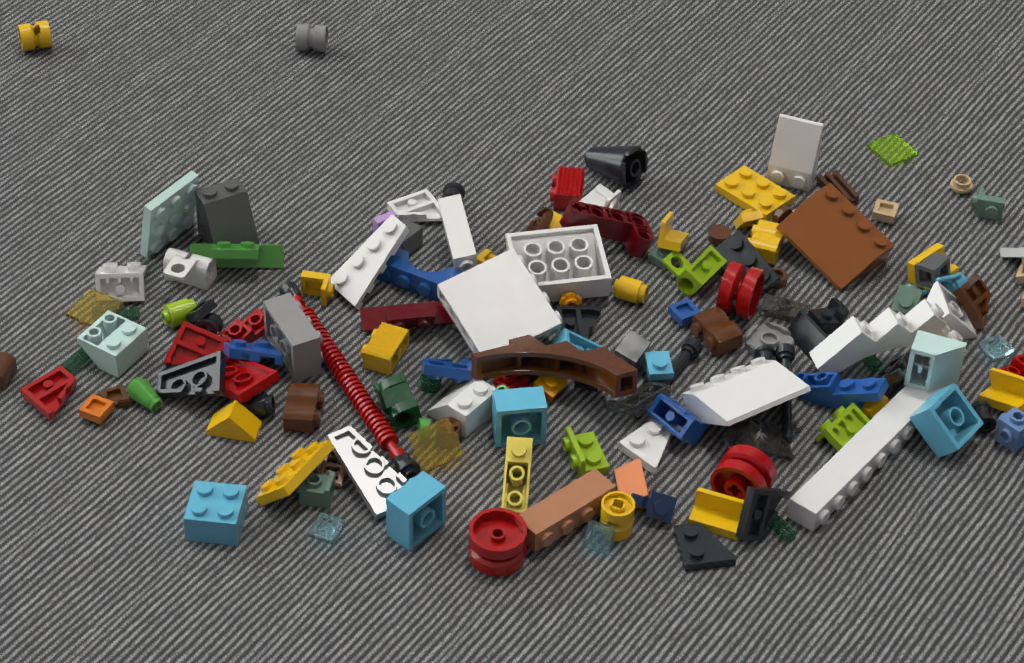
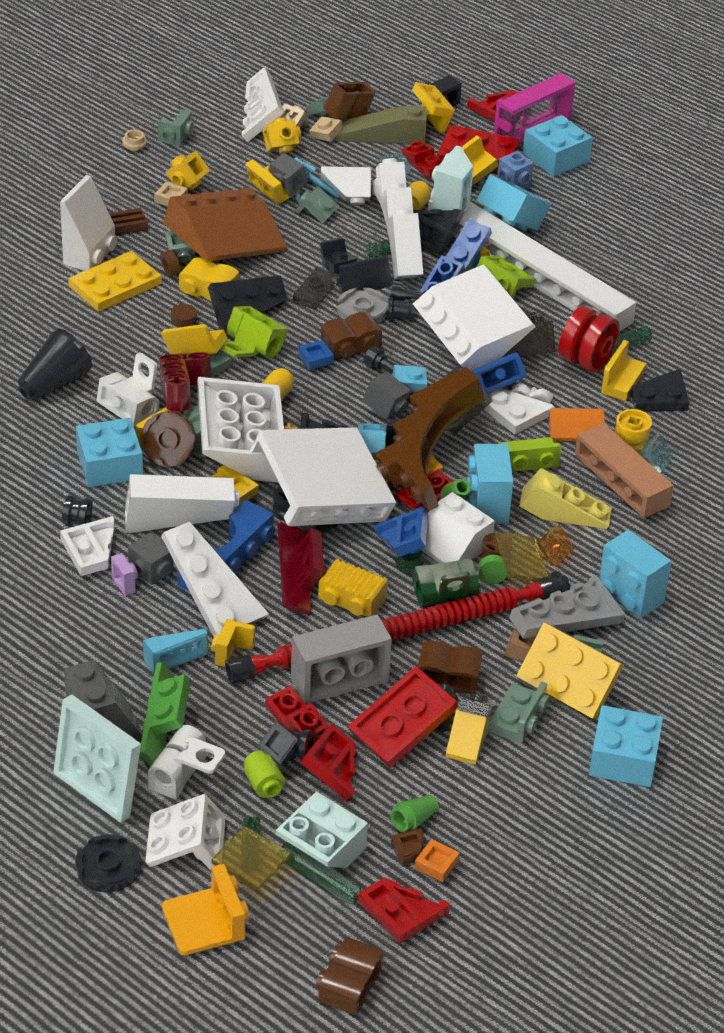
camera: 85 degrees left, 0 degrees up
black wing [156,350,226,398] -> none
blue wing [223,339,284,365] -> none
clear light blue plate [309,512,345,545] -> none
red wheel [468,508,527,576] -> none
red brick [550,166,585,210] -> none
dark blue plate [631,491,678,523] -> none
red wheel [716,261,765,320] -> none
yellow plate [734,209,764,230] -> none
black wing [735,486,791,541] -> none
clear neon green piece [866,133,919,168] -> none
reddish brown wing [953,274,991,330] -> none
none -> black tile [75,834,141,893]
none -> medium azure brick [76,418,143,487]
none -> medium azure slope [143,629,208,674]
none -> light orange bracket [162,864,249,955]
none -> yellow brick [165,150,210,191]
none -> yellow brick [262,117,301,154]
none -> clear smoke plate [457,693,496,717]
none -> sand green bracket [488,682,550,744]
none -> white piece [511,384,553,404]
none -> clear orange plate [536,525,575,566]

